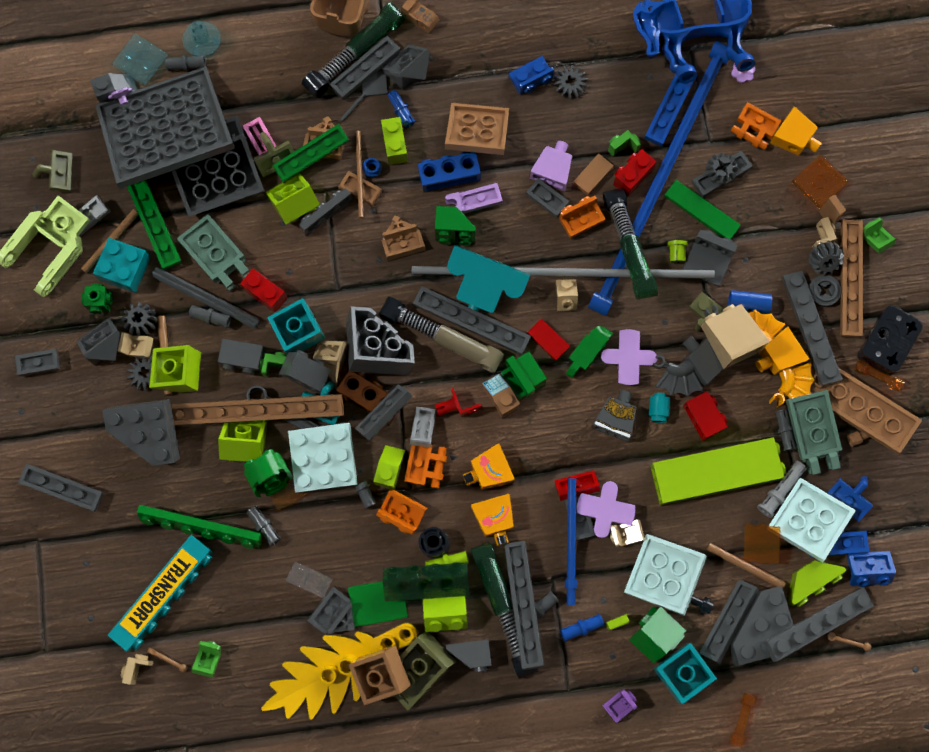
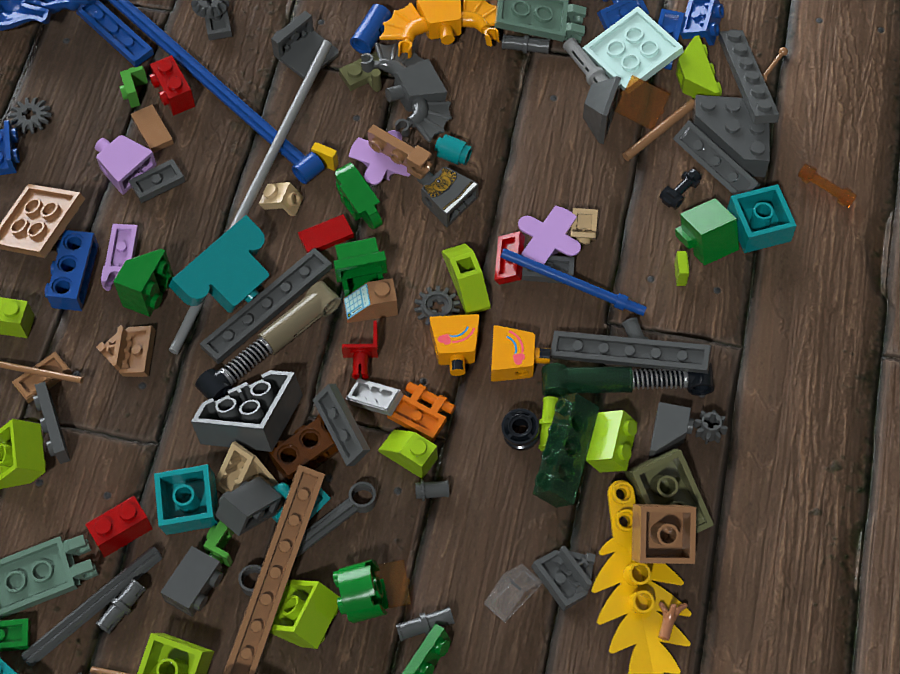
camera: 70 degrees left, 15 degrees down
light aqua plate [288,423,358,493] -> none
green window [348,578,408,627] -> none
blue plate [362,158,382,177] -> none
orange bracket [376,488,427,534] -> none
orange bracket [559,196,606,239] -> none
blue pin [560,614,604,642] -> none
medium lavender bracket [602,689,637,723] -> none
clear green piece [603,188,658,300] -> none
light aqua plate [624,534,707,616] -> none
lime brick [650,437,786,506] -> none
green tile [664,180,741,239] -> none
lime bush [668,240,688,263] -> none
red brick [683,391,728,441] -> none
tan slope [701,304,769,369] -> none
none -> yellow tile [311,142,339,171]
none -> medium nougat plate [368,124,432,179]
none -> dark grey gear [414,286,460,326]
none -> lime slope [441,244,491,315]
none -> dark grey slope [583,76,621,144]
none -> nougat bar [658,602,688,641]
none -> dark grey gear [693,410,728,444]

